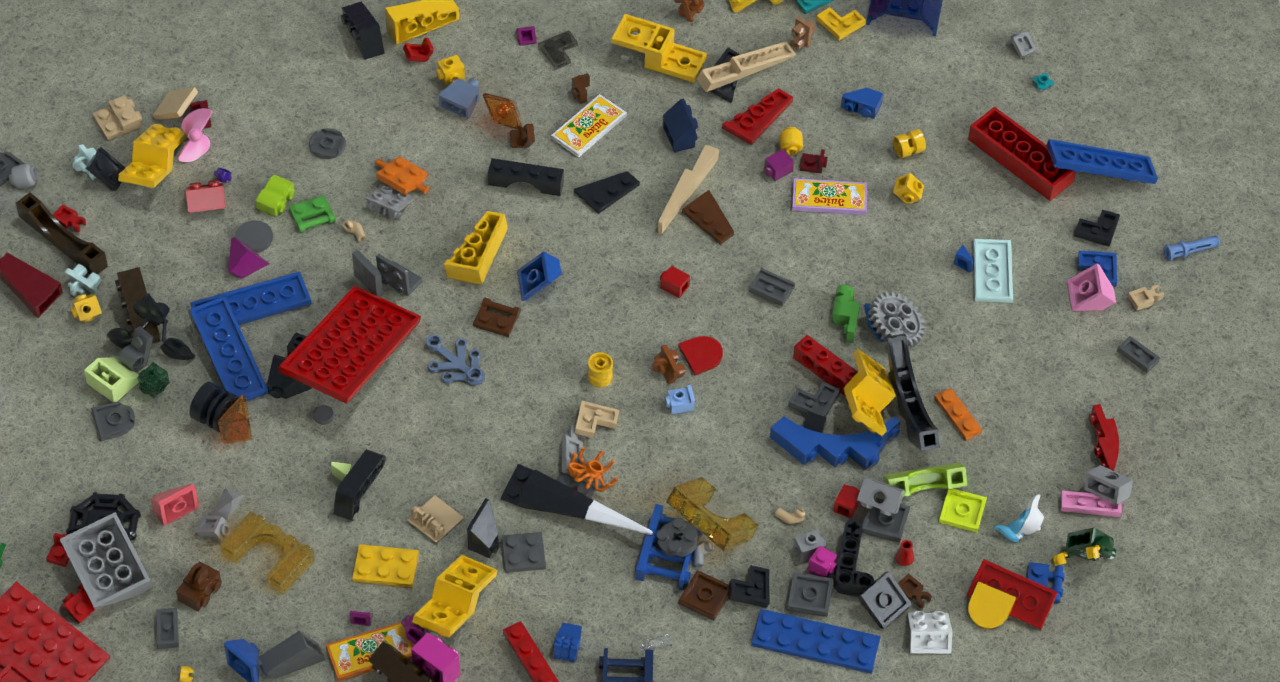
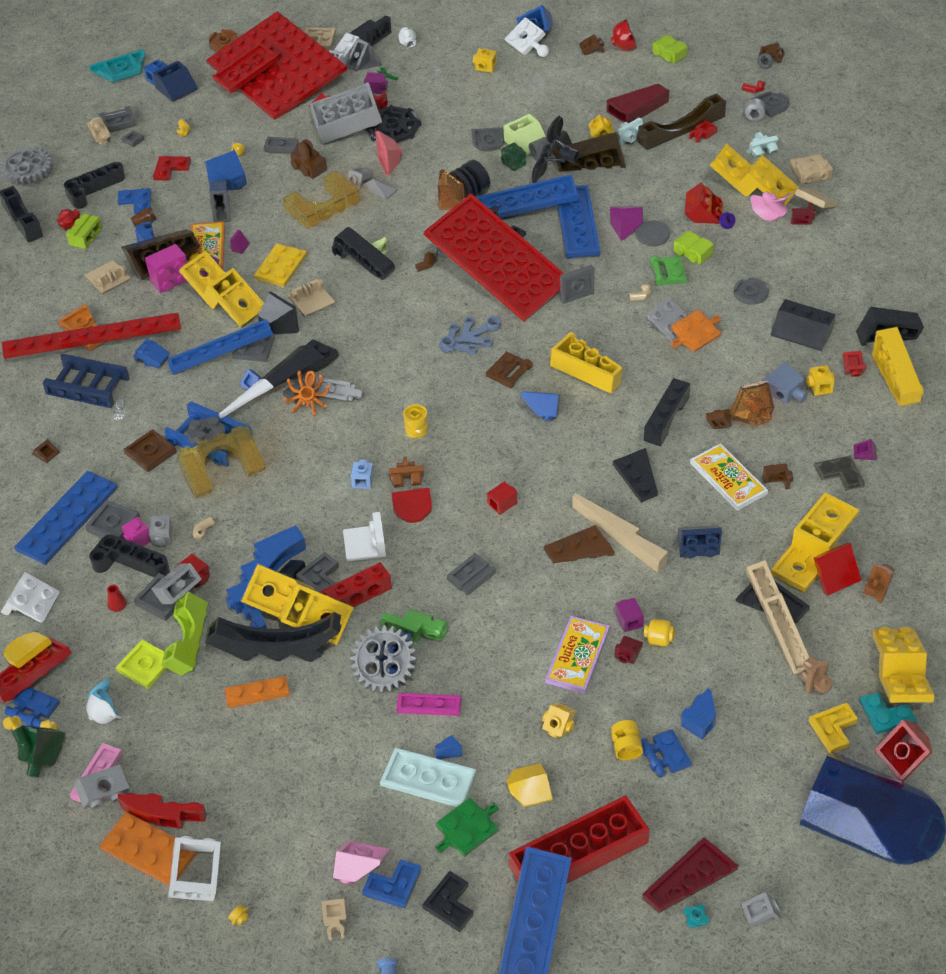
camera: 110 degrees right, 5 degrees down
black plate [85,147,126,191] -> none
dark grey bracket [376,254,422,296] -> none
tan plate [574,401,620,438] -> none
red wing [722,88,793,145] -> none
black plate [729,565,770,608] -> none
plate [857,571,912,629] -> none
reddish brown plate [898,574,932,609] -> none
dark grey plate [1117,336,1160,373] -> none
none -> orange plate [99,812,198,886]
none -> blue plate [167,319,273,374]
none -> white window [168,836,221,901]
none -> yellow plate [228,904,250,926]
none -> plate [240,369,262,390]
none -> white bracket [343,512,386,562]
none -> magenta brick [364,72,388,94]
none -> dark pink tile [396,693,461,716]
none -> reddish brown arm [415,252,436,272]
none -> green plate [435,797,499,857]
none -> yellow slope [506,763,553,807]
none -> blue plate [641,729,692,778]
none -> dark red wing [642,837,738,913]
none -> black slope [771,299,836,351]
none -> red tile [813,543,862,595]

